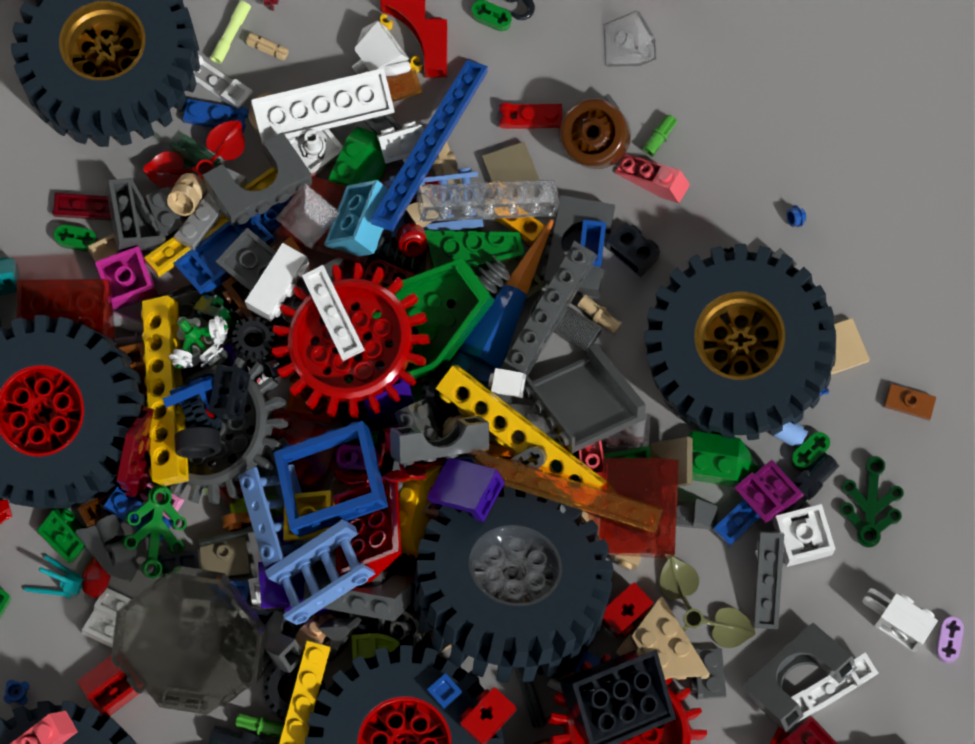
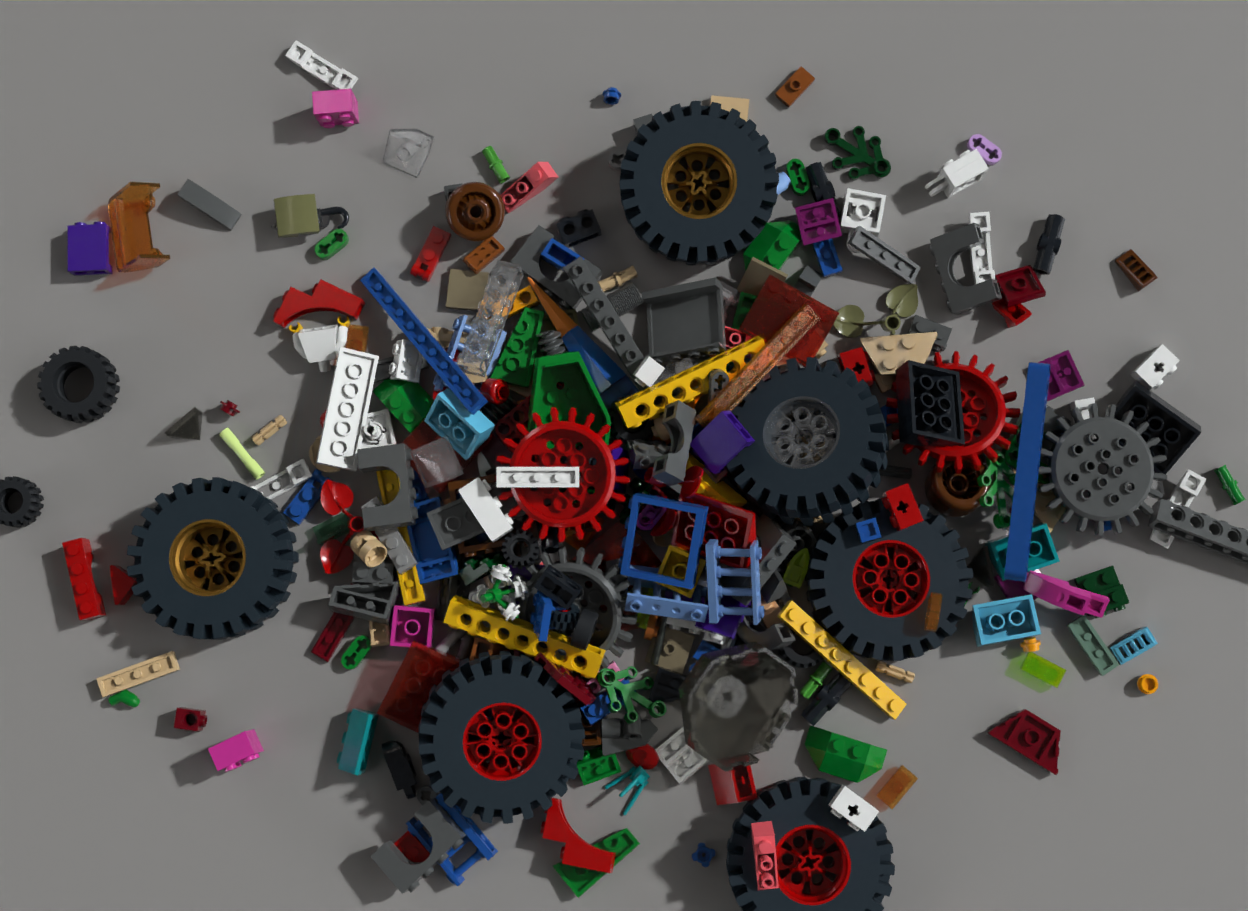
camera: 60 degrees left, 10 degrees up
none -> dark orange plate [463,236,505,275]

